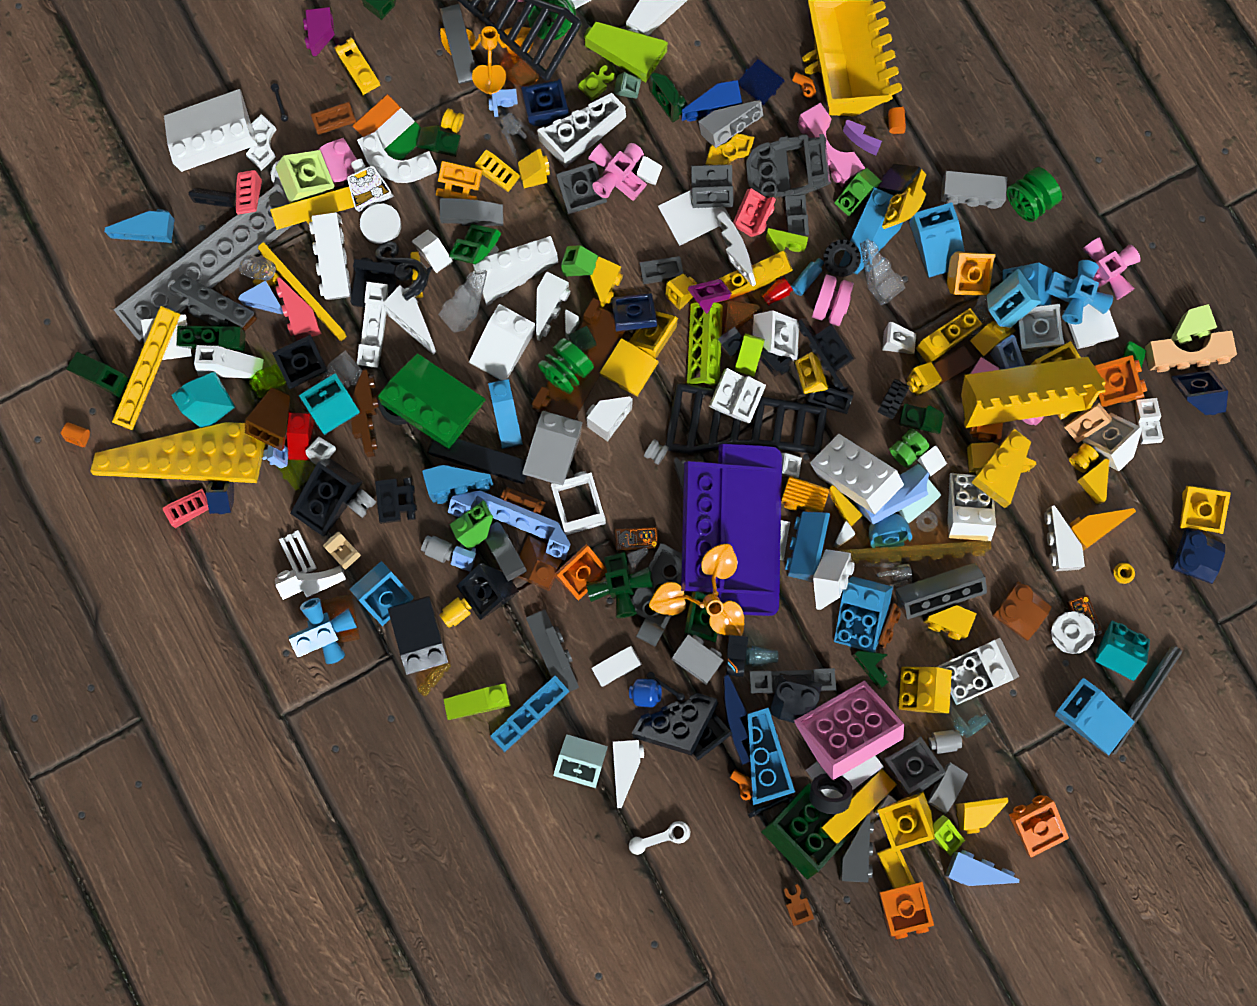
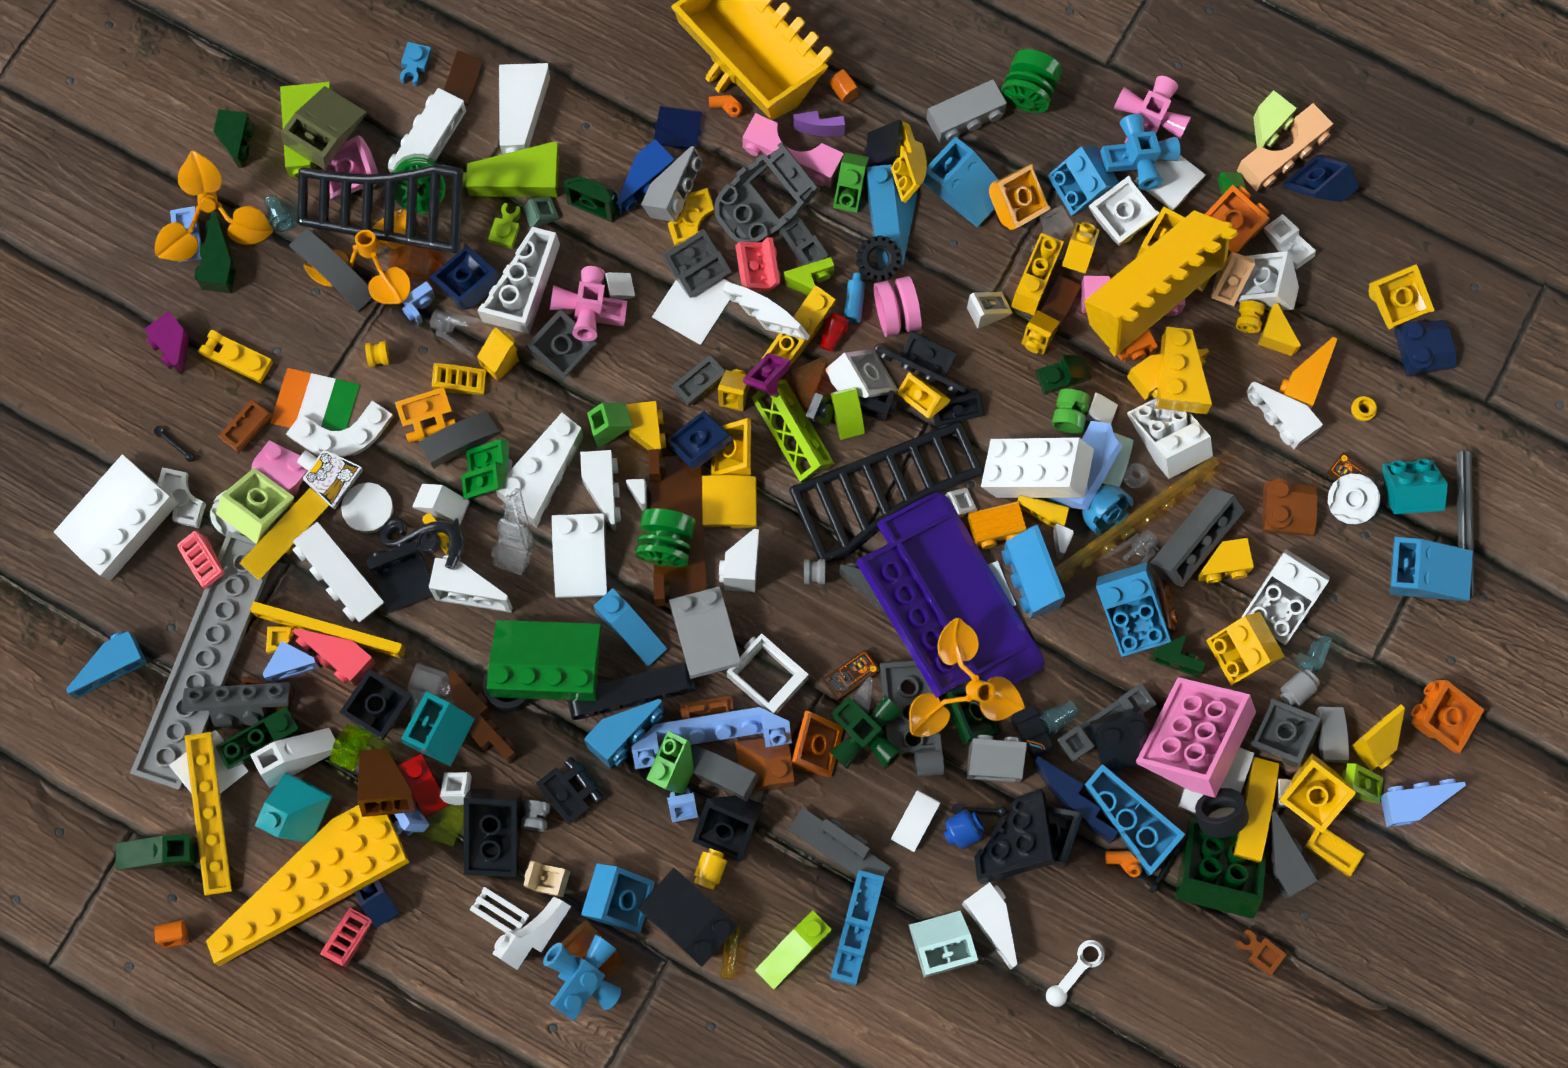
camera: 30 degrees left, 5 degrees down
black slope [188,188,236,208] -> none
clear plate [239,255,276,281] -> none
white slope [357,282,388,368] -> none
dark green slope [417,125,461,157] -> none
light grey brick [421,536,454,563] -> none
clear green plate [568,326,597,352] -> none
white slope [709,368,766,423] -> none
white slope [813,549,854,610] -> none
clear slope [860,239,906,305] -> none
black tyre [878,379,910,420] -> none
orange plate [879,882,934,939] -> none
medium azure slope [987,269,1042,328] -> none
light blue slope [990,334,1025,369] -> none

